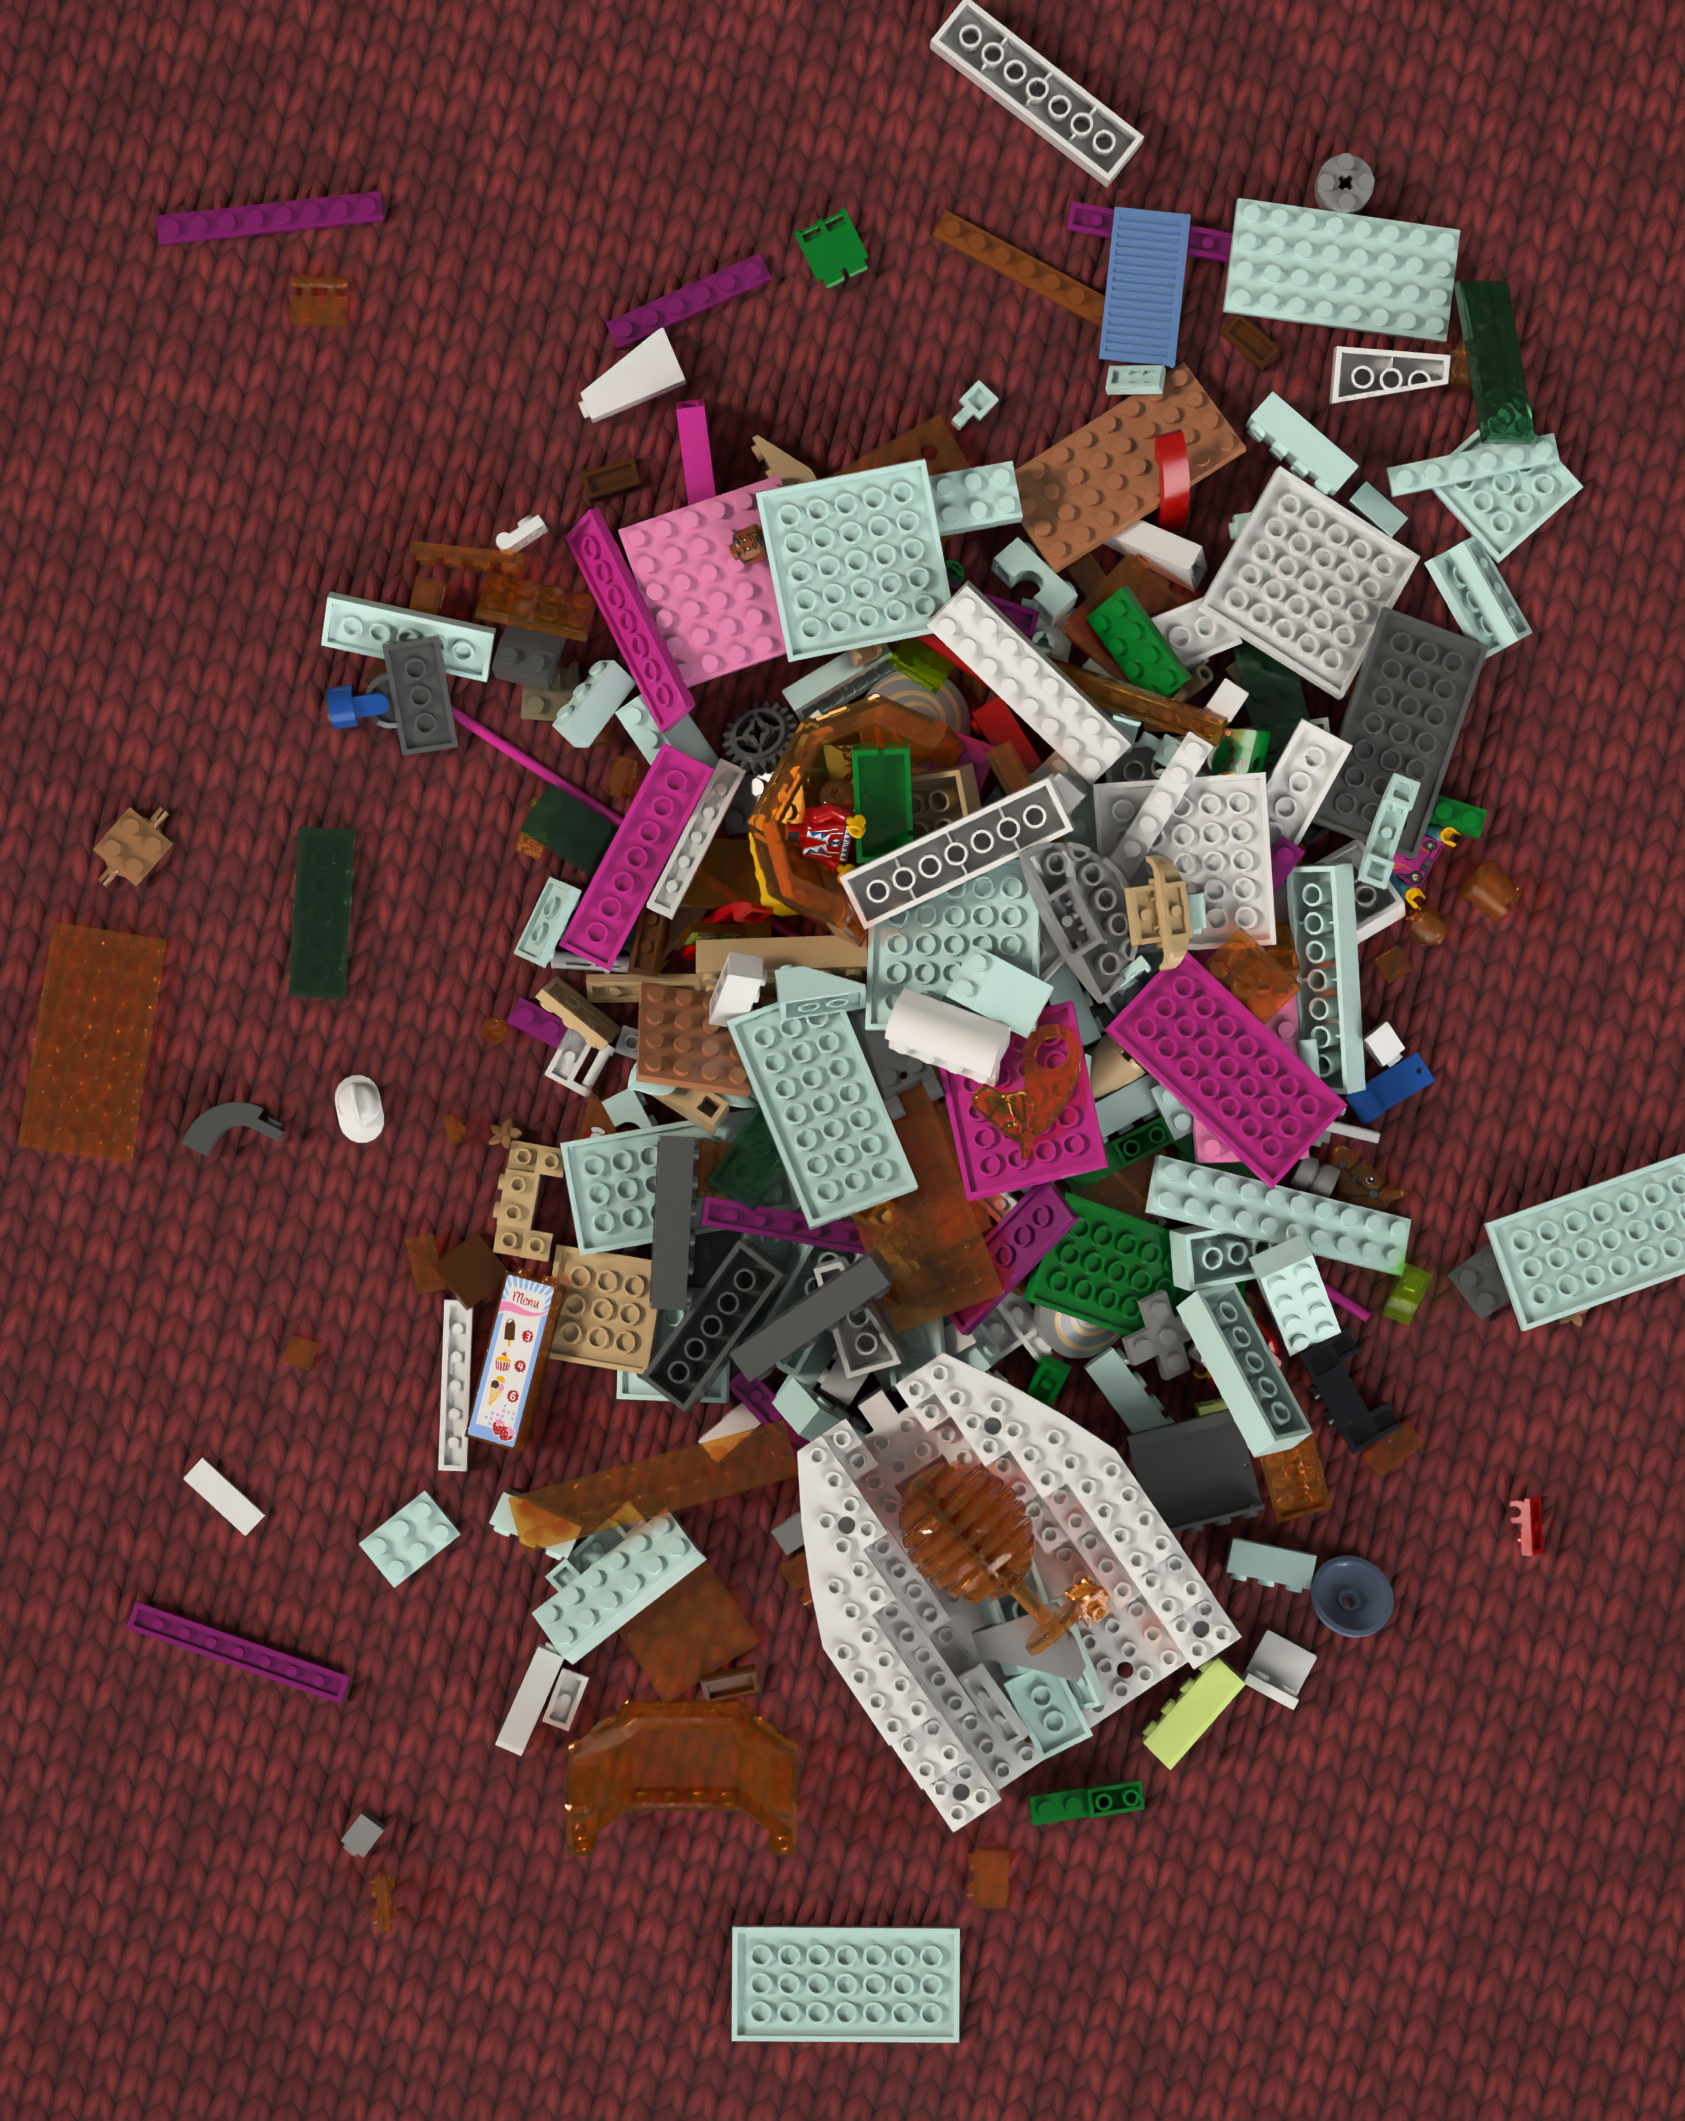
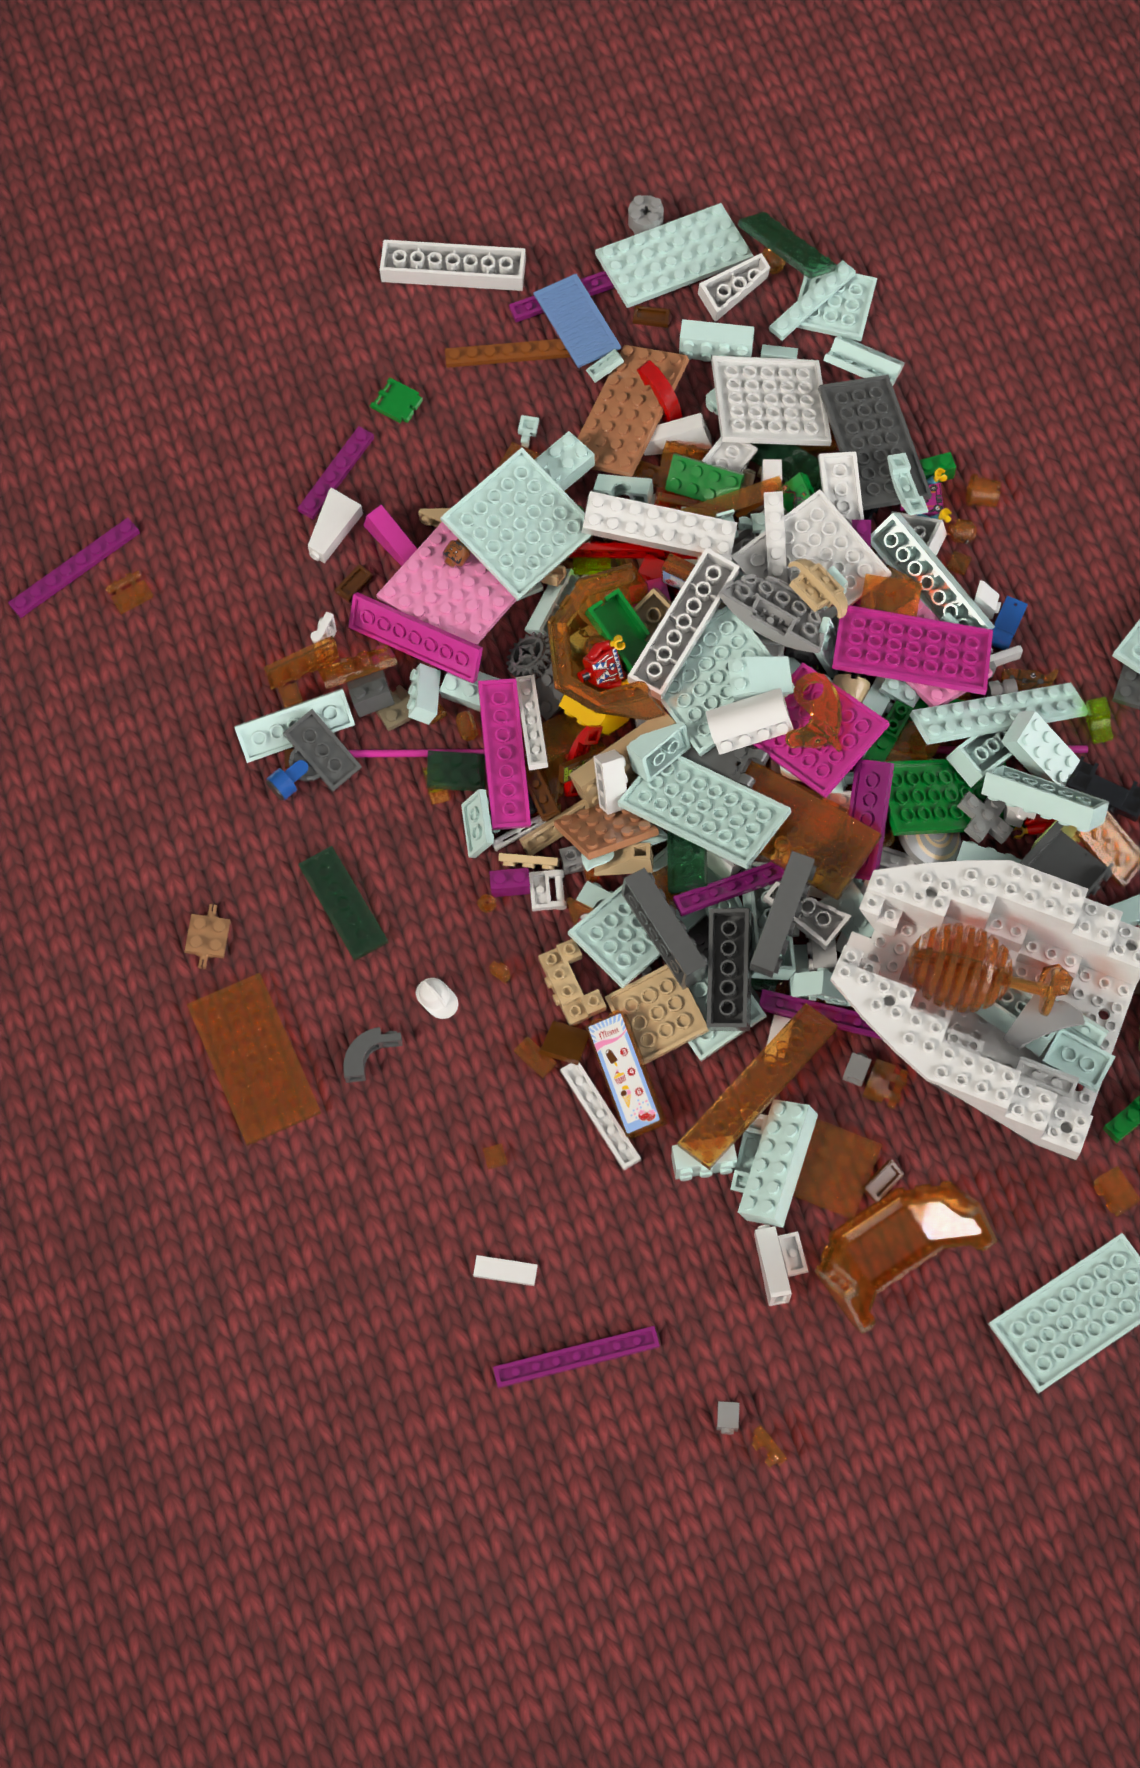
camera: 30 degrees left, 20 degrees down
light aqua plate [359,1490,461,1588] -> none
medium nougat plant [489,1118,522,1149] -> none

